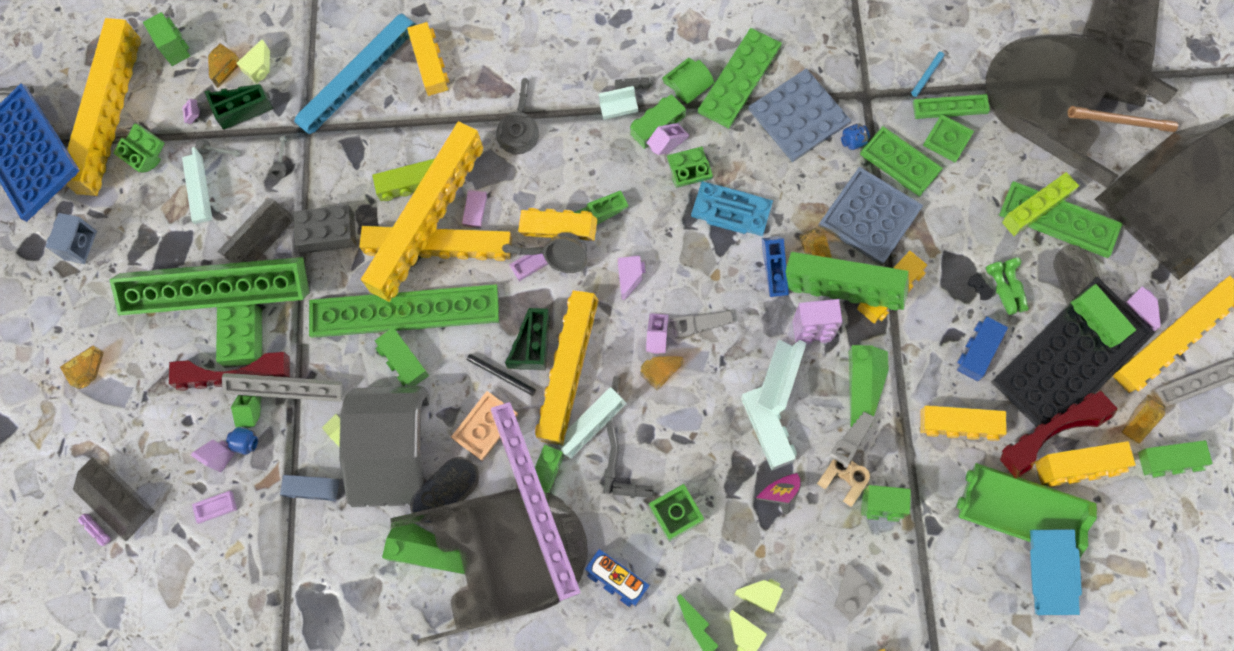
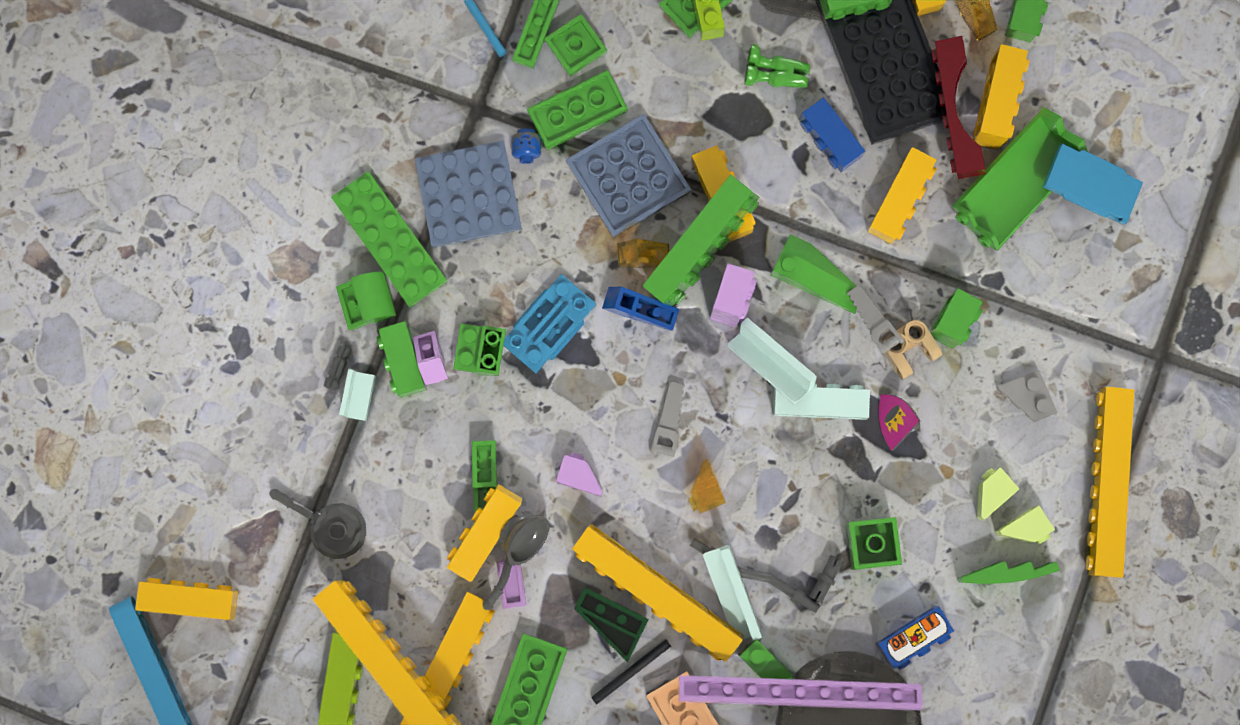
camera: 70 degrees left, 10 degrees up
lavender tile [462,190,487,228] -> none
lavender slope [646,313,669,354] -> none
black piece [968,274,994,301] -> none

